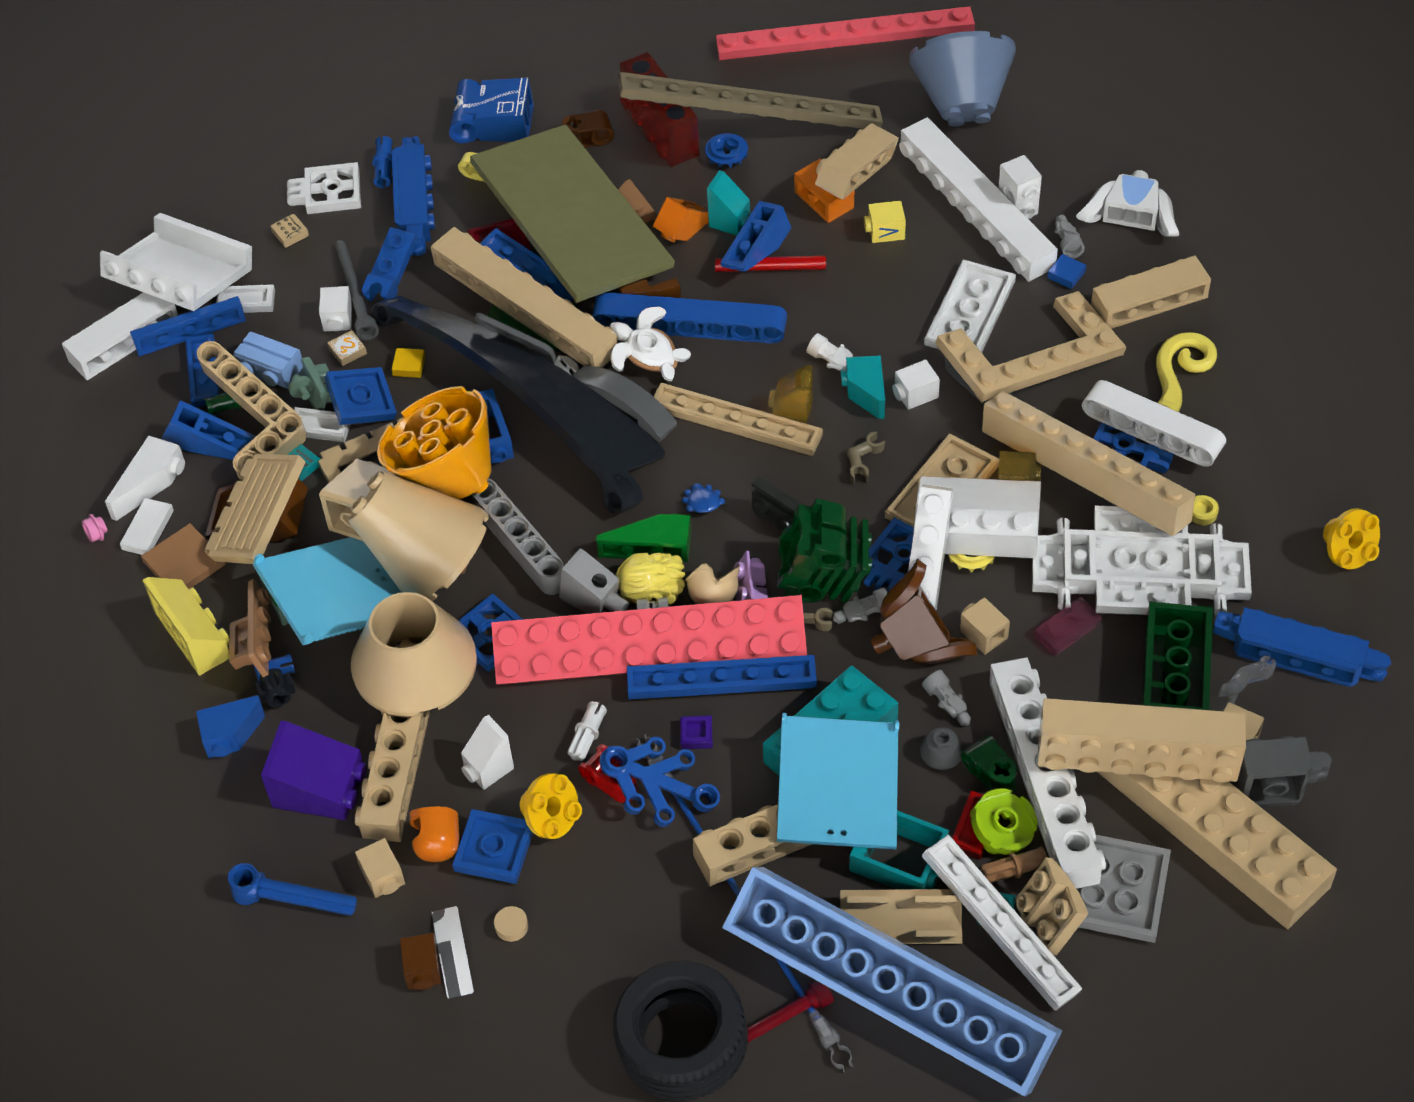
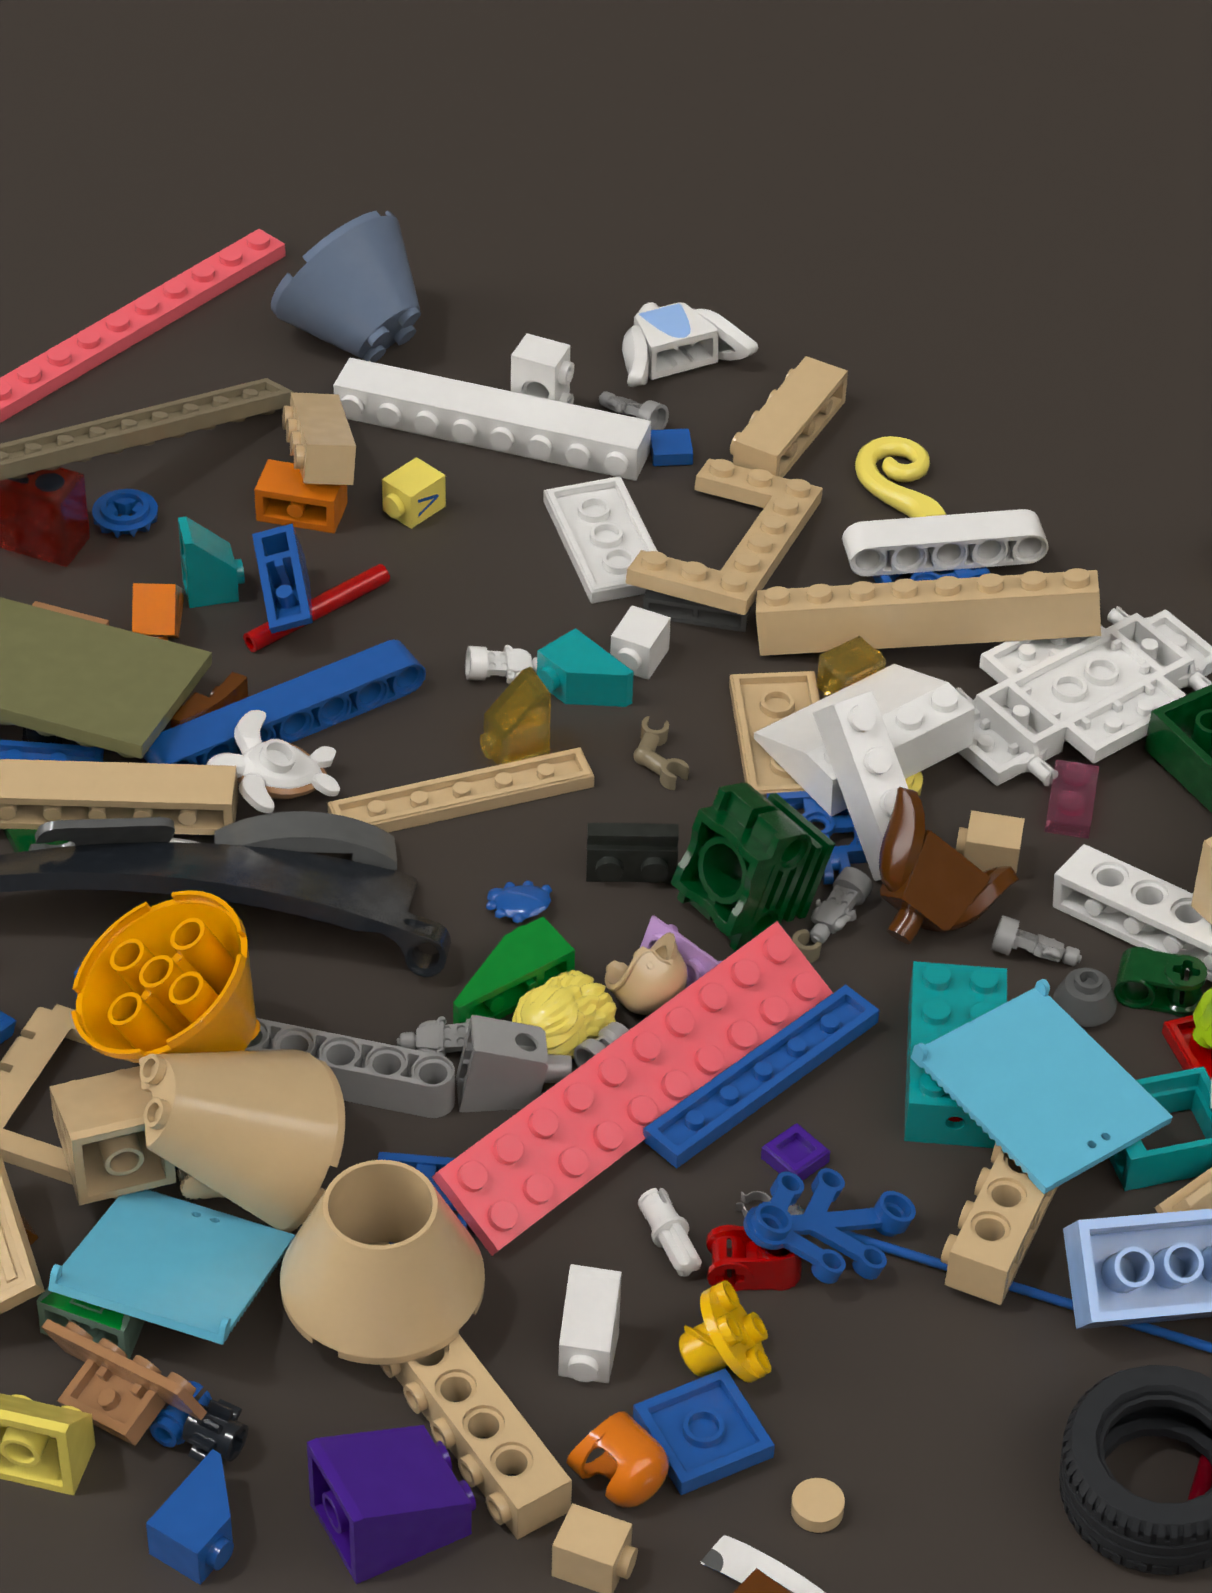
camera: 45 degrees left, 10 degrees down
none -> light grey piece [397,1016,470,1056]

